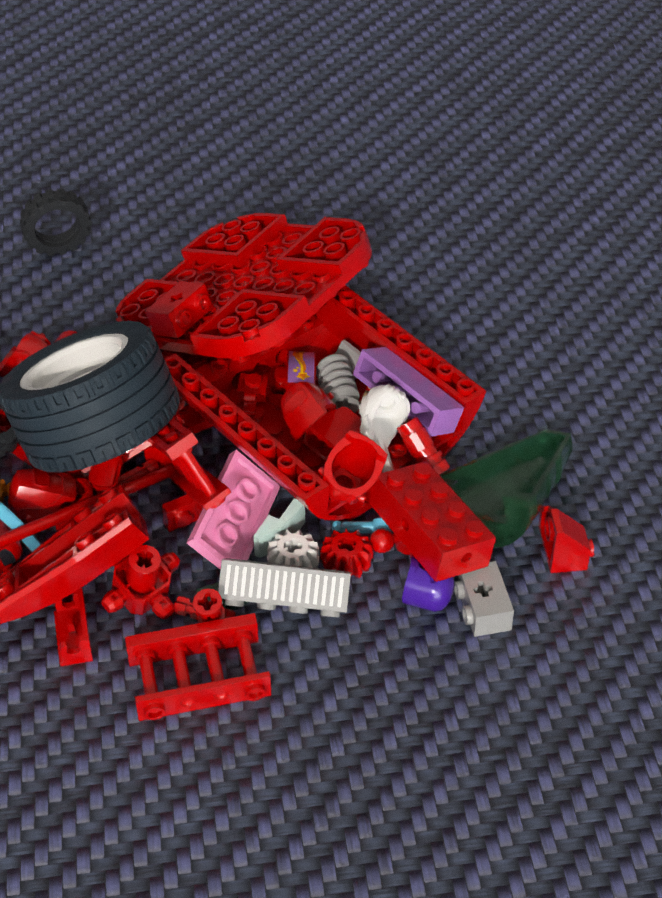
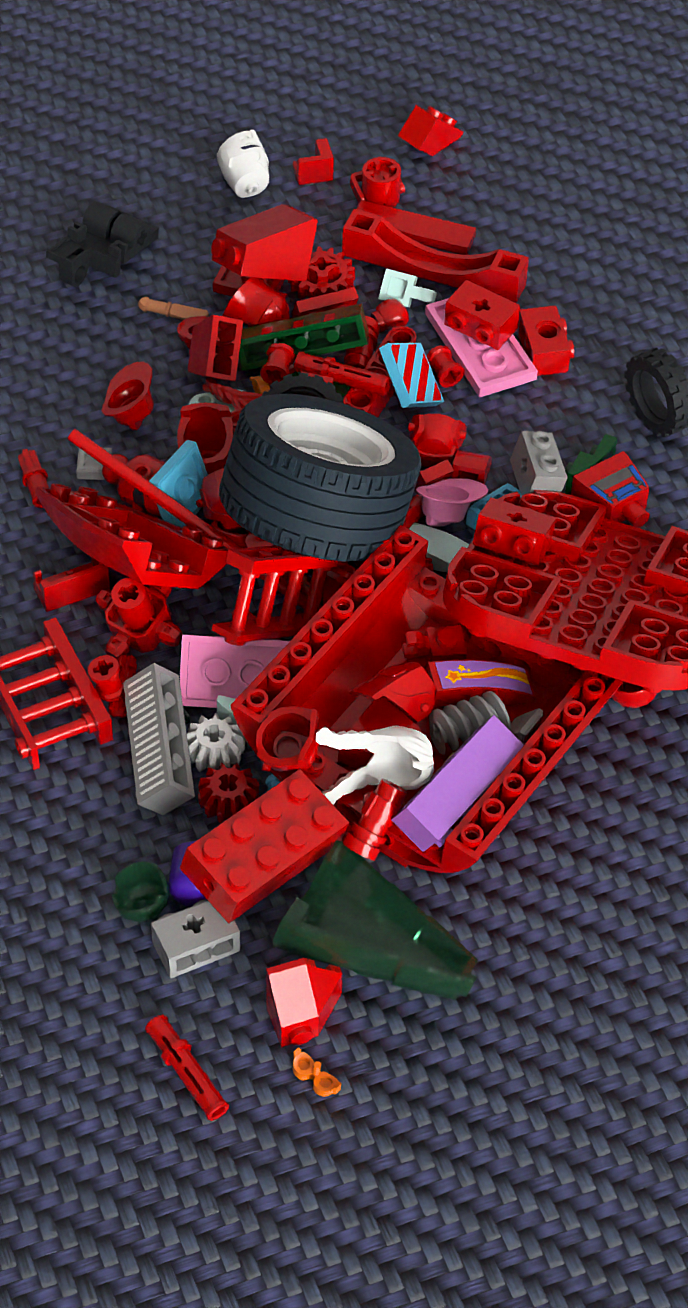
camera: 75 degrees right, 5 degrees up
none -> clear green hair [112,861,170,922]
none -> red pin [145,1014,230,1121]
none -> orange piece [292,1047,342,1097]
none -> light grey brick [510,431,567,496]
none -> dark green slope [565,433,617,495]
none -> red torso [571,451,650,528]

